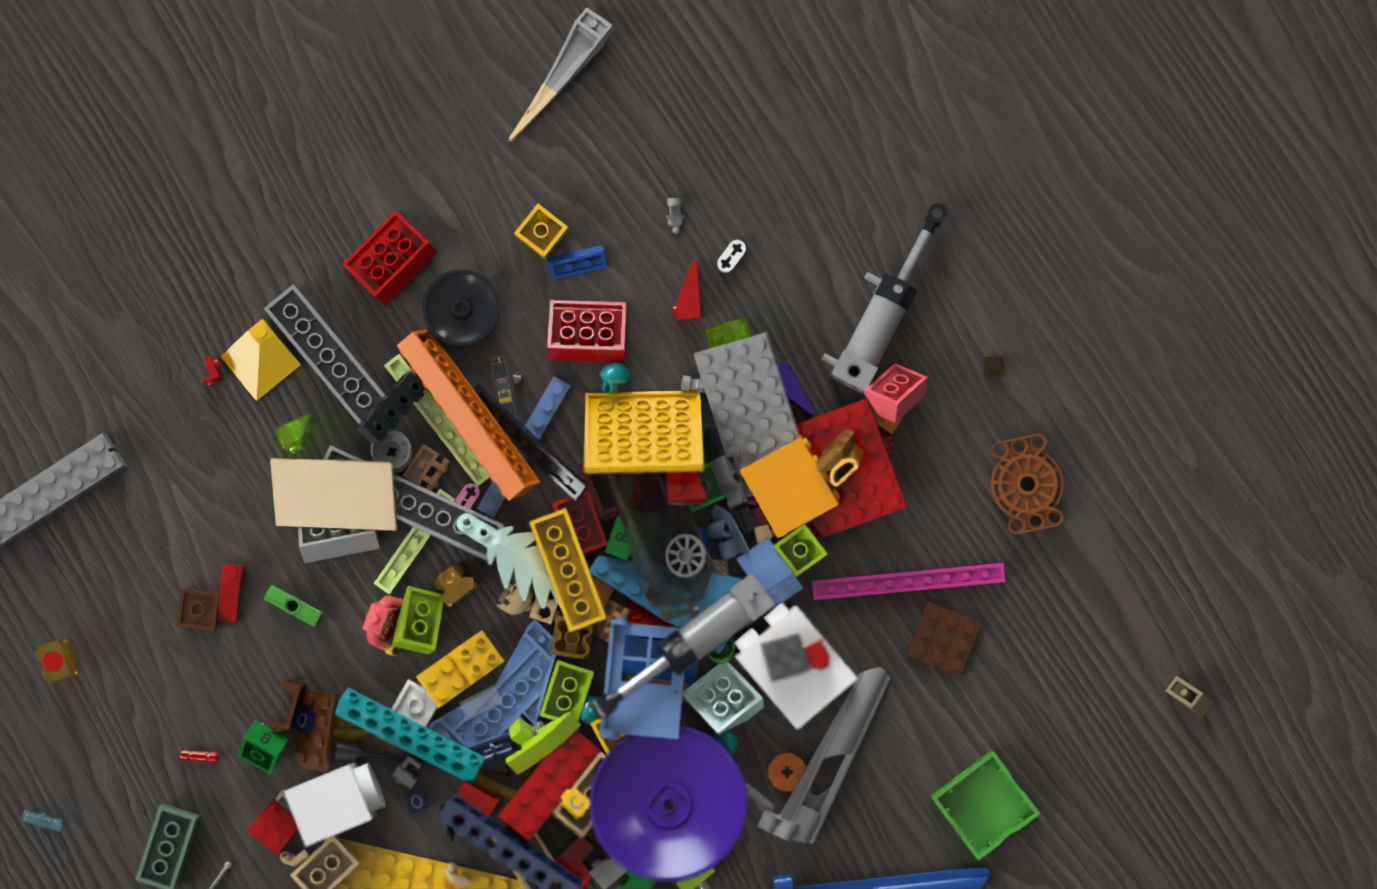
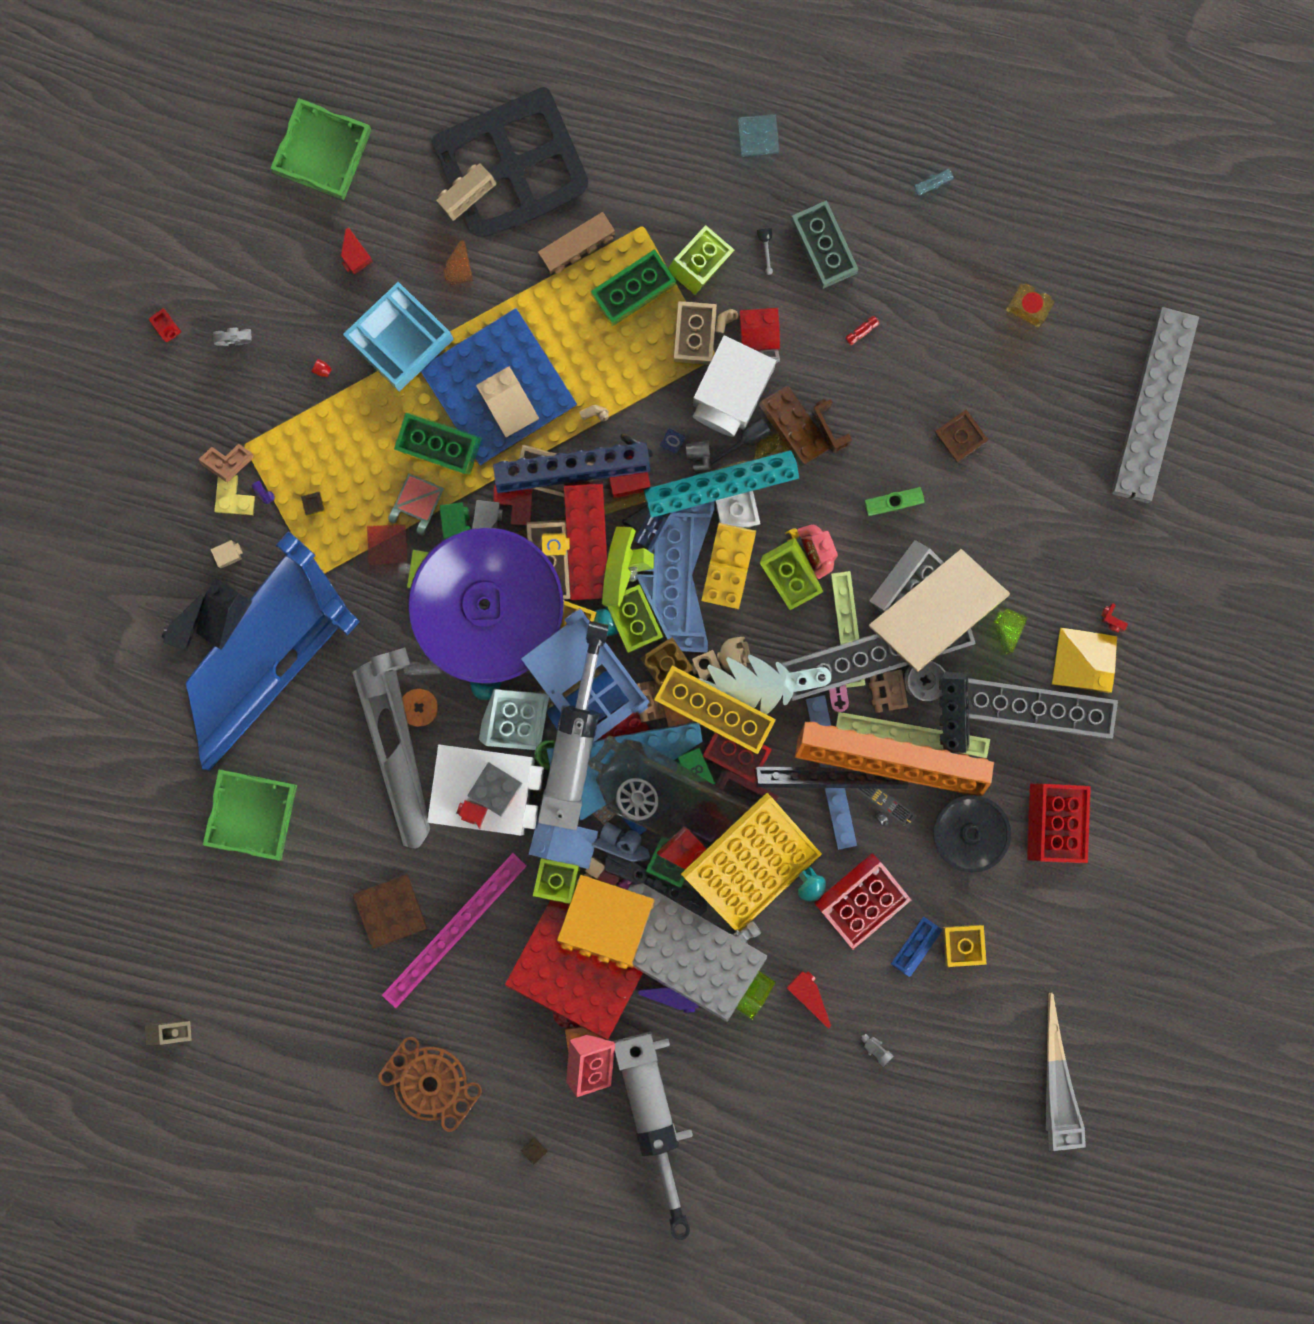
camera: 140 degrees right, 0 degrees up
red slope [217,563,246,623] -> none
green brick [237,720,289,775] -> none
clear blue tile [292,708,316,732] -> none
pearl gold piece [433,562,479,607] -> none
clear plate [460,685,503,720] -> none
dark grey piece [710,454,747,508] -> none
white beam [717,240,746,273] -> none
pearl gold piece [816,430,864,486] -> none

